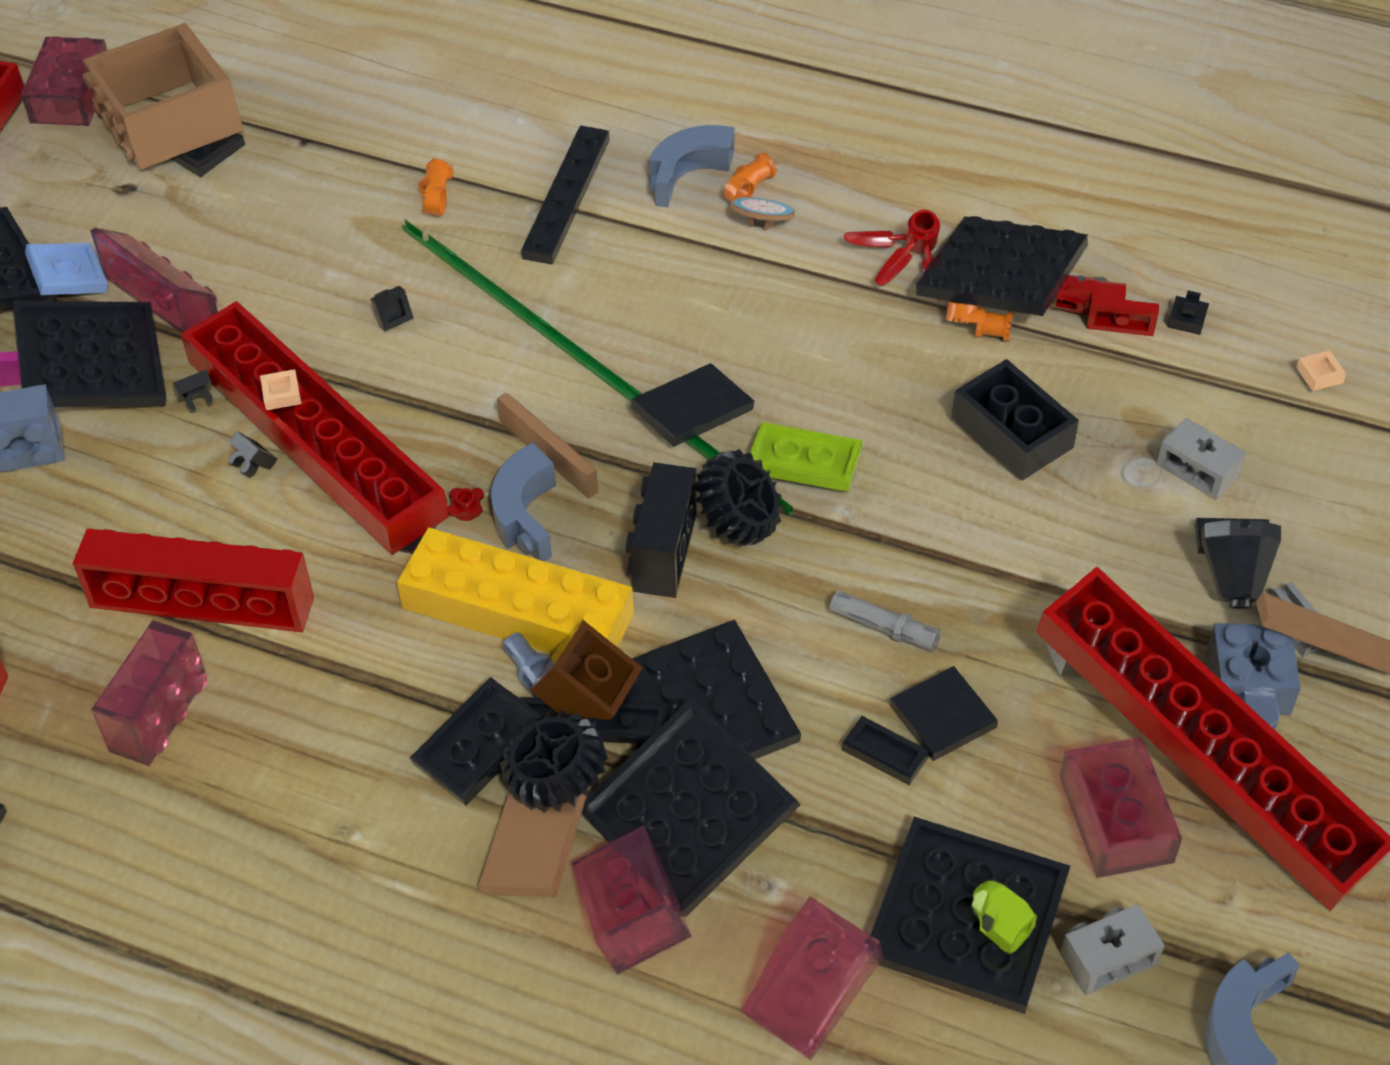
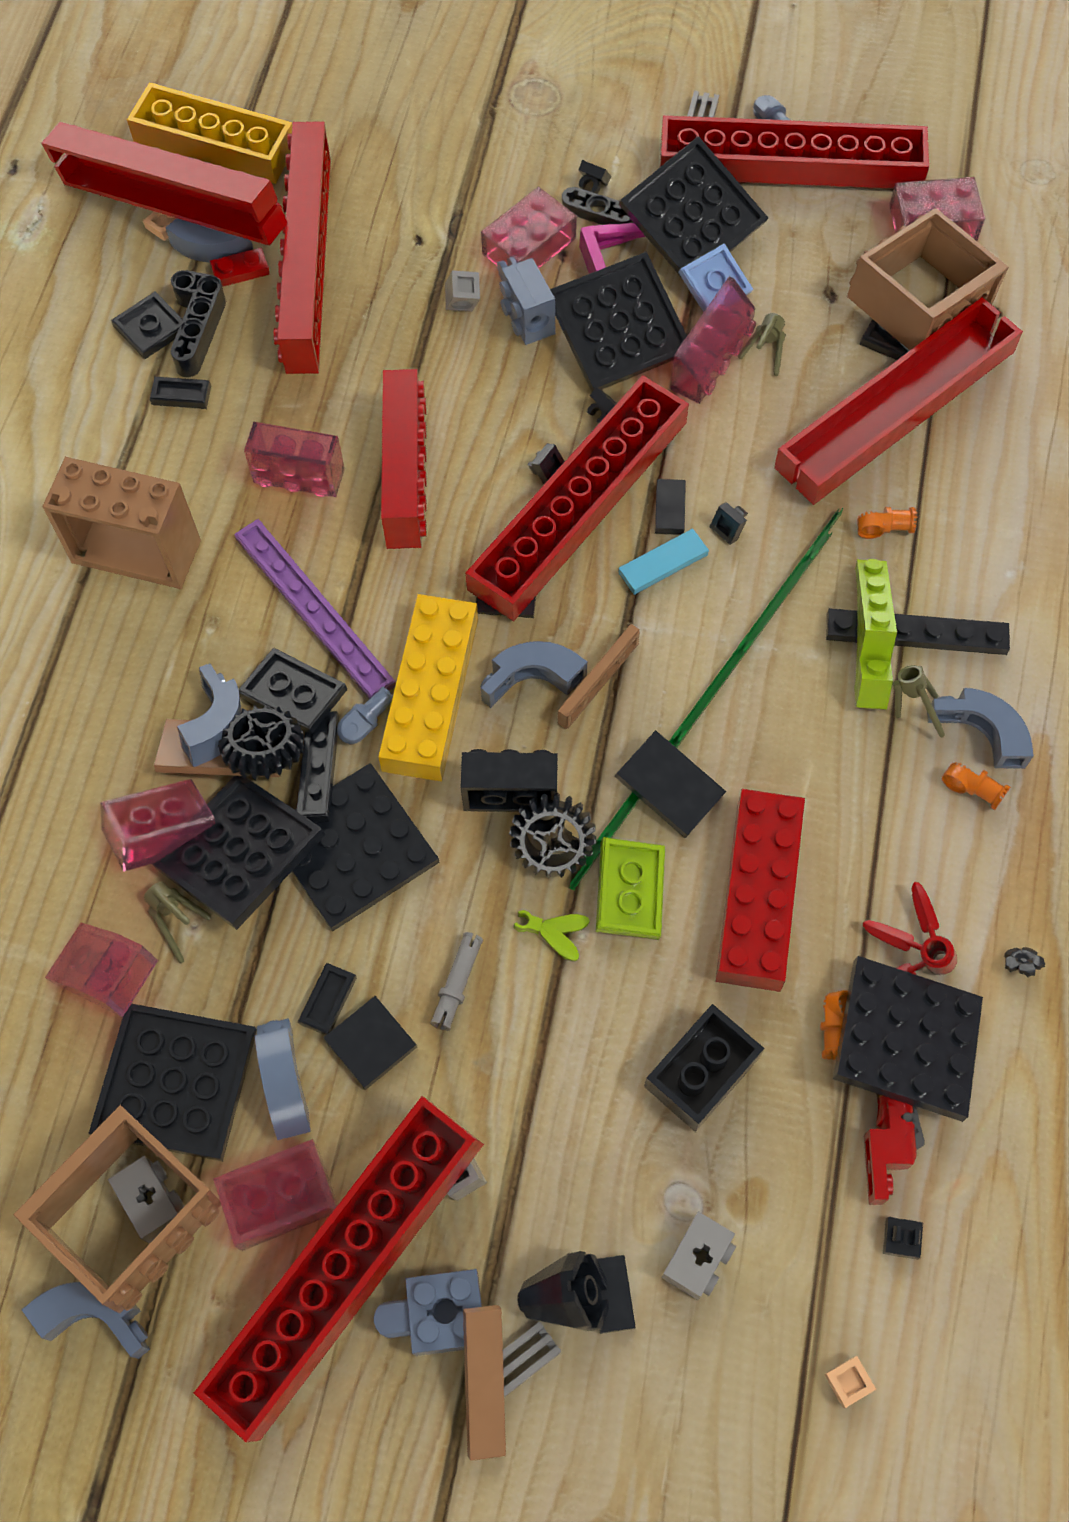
camera: 80 degrees right, 15 degrees up
light nougat plate [260,369,301,410] -> none
red plate [447,487,484,521] -> none
reddish brown slope [530,620,643,720] -> none
piece [731,197,795,230] -> none
lime rock [972,880,1037,954] -> none
none -> medium nougat window [13,1105,222,1313]
none -> medium nougat window [42,456,201,589]
none -> olive plant [144,882,211,963]
none -> sand blue arch [177,663,242,767]
none -> medium lavender tile [234,519,396,699]
none -> sand blue arch [255,1018,311,1140]
none -> lime piece [514,910,590,961]
none -> medium azure tile [618,529,709,595]
none -> black tile [655,479,686,535]
none -> red brick [715,789,805,992]
none -> olive plant [738,313,786,376]
none -> red piece [774,297,1023,505]
none -> lime arch [854,559,897,709]
none -> olive plant [893,665,945,737]
none -> black plant [1004,947,1045,977]

